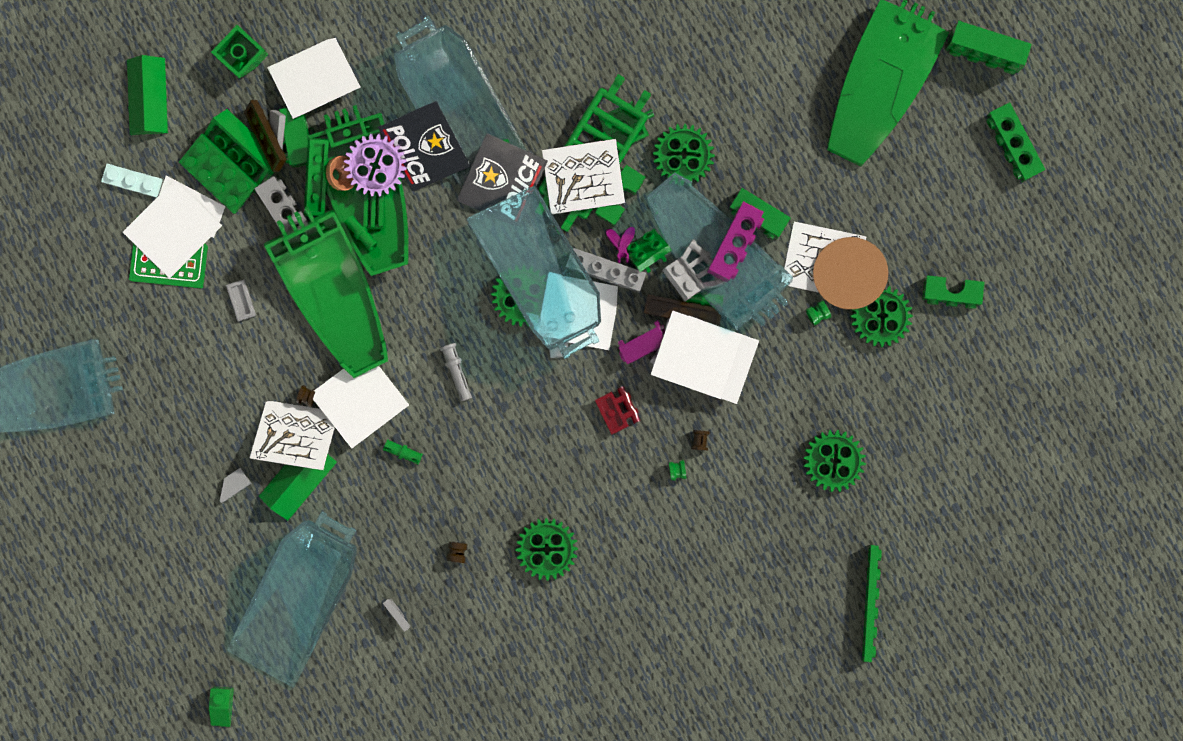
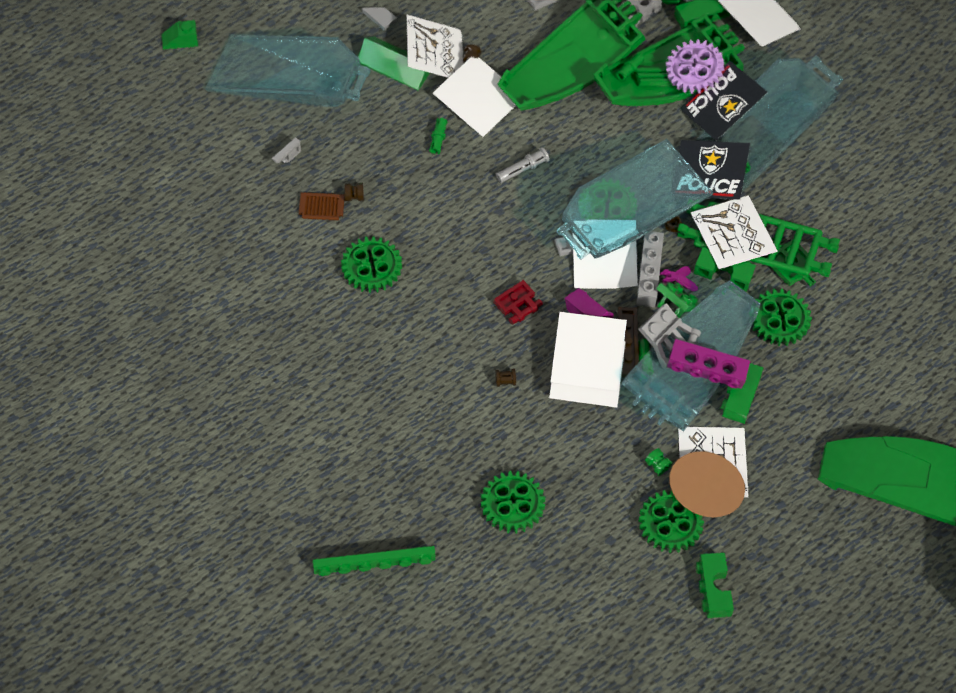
camera: 75 degrees right, 25 degrees down
green plate [304,139,329,216] -> none
nougat piece [326,156,355,191] -> none
green wheel [668,460,687,481] -> none
green brick [986,102,1046,182] -> none
none -> reddish brown window [299,192,345,221]

